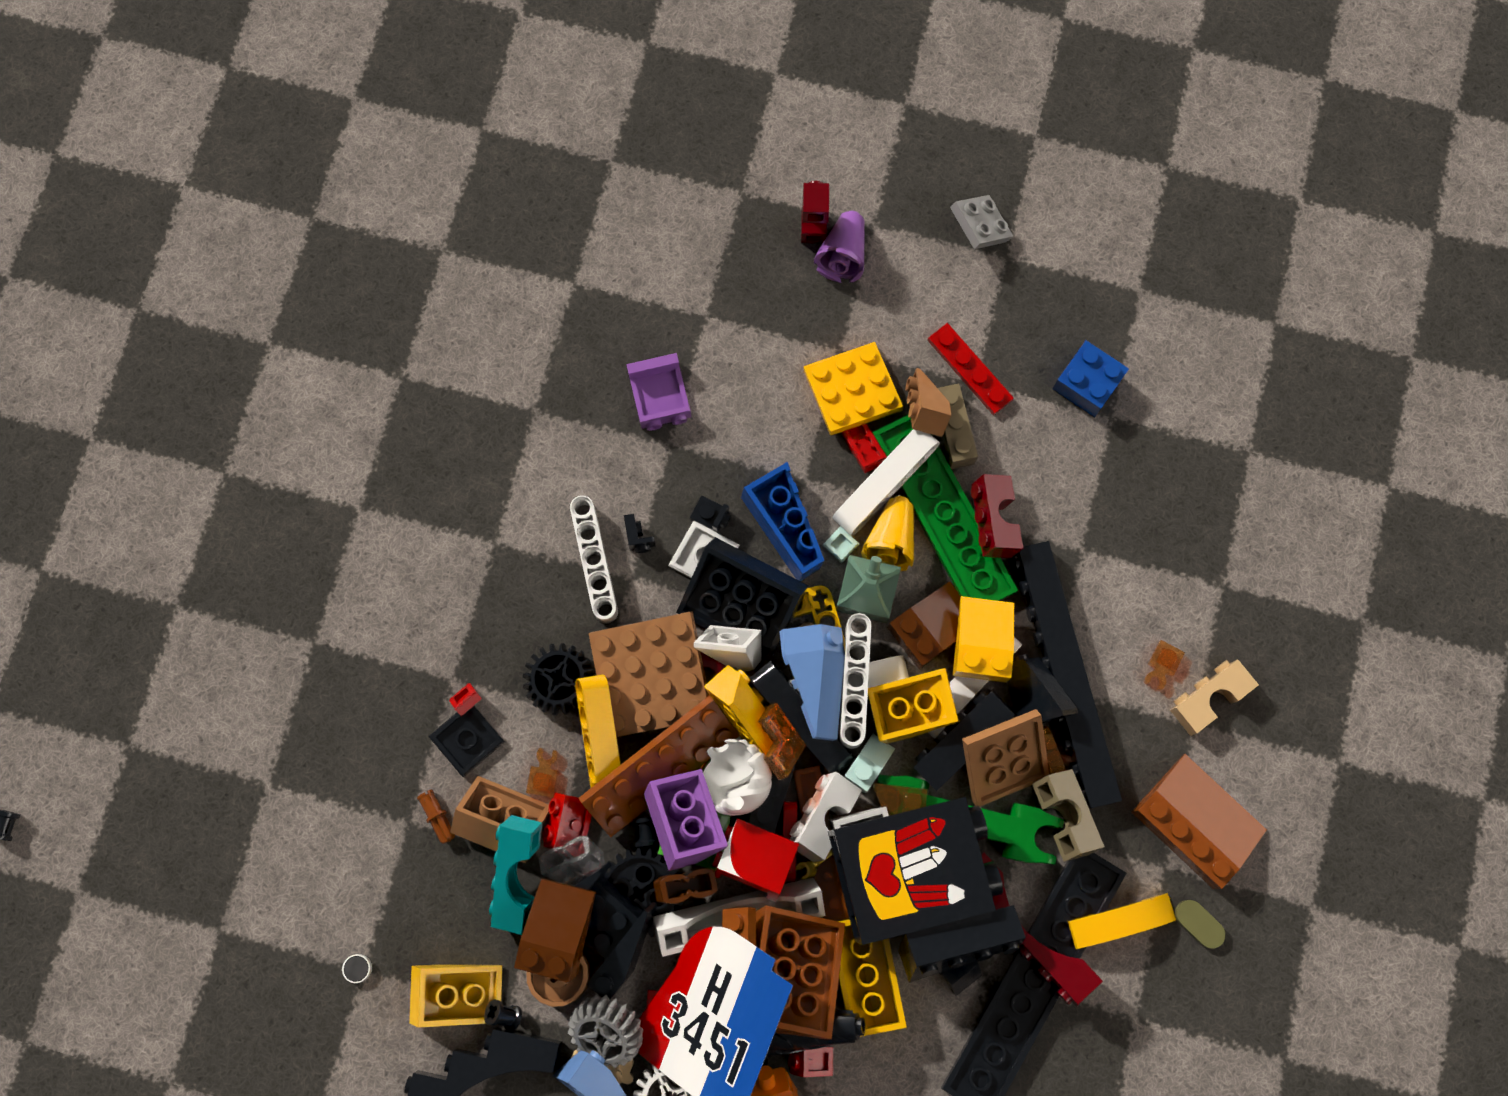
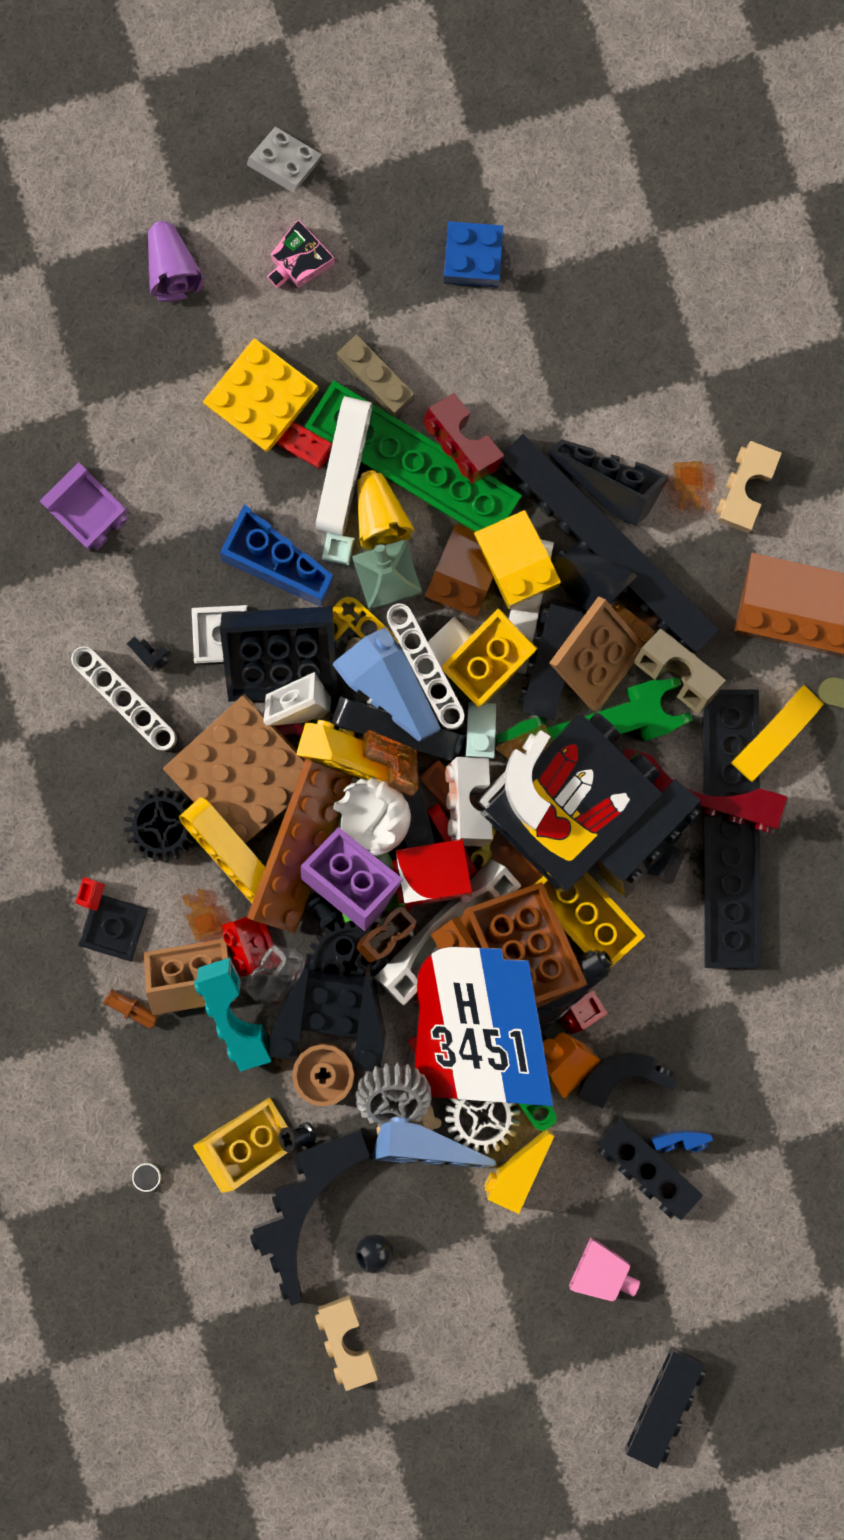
camera: 35 degrees left, 10 degrees up
reddish brown slope [514,878,596,983] -> none
black bracket [690,495,731,533] -> none
dark red arch [801,181,829,243] -> none
medium nougat slope [905,368,952,437] -> none
red plate [927,323,1014,416] -> none
none -> torso [267,219,335,289]
none -> white arch [505,731,551,830]
none -> black wedge [548,439,669,526]

